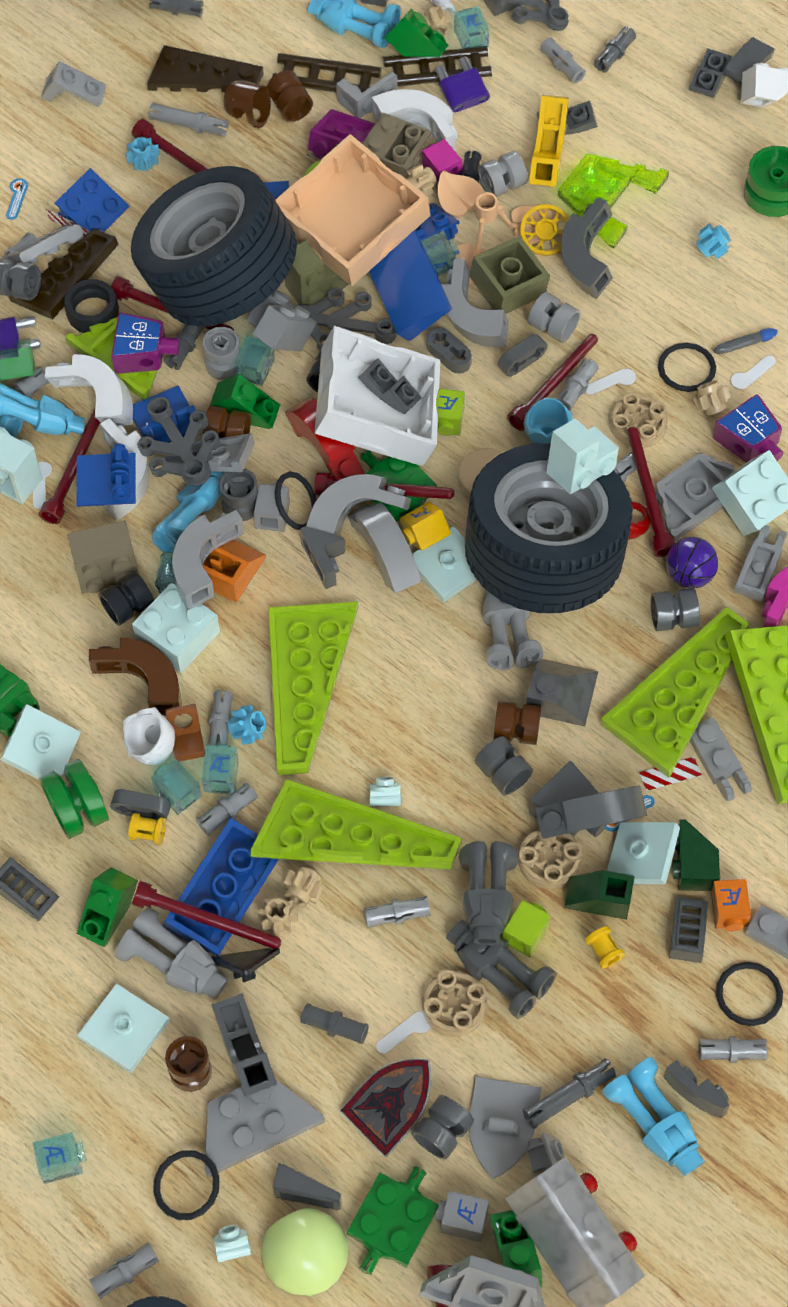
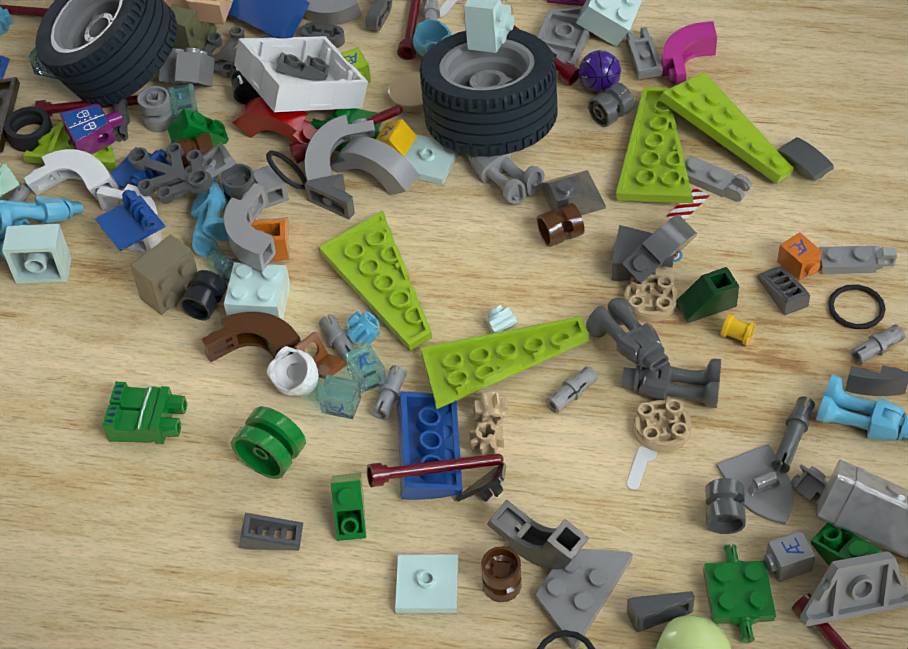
camera: 30 degrees left, 10 degrees down
light aqua plate [0,704,81,780] -> none
white sticker [33,462,52,509] -> none
dark red piece [39,409,101,524] -> none
dark grey beam [110,789,171,820] -> none
light grey piece [114,907,229,1000] -> none
yellow bush [128,813,166,846] -> none
dark grey pin [300,1003,369,1044] -> none
shield [340,1059,431,1157] -> none
dark grey wheel [475,736,533,796] -> none
lime brick [503,900,550,958] -> none
light aqua plate [607,822,680,884] -> none
dark green slope [672,819,720,891] -> none

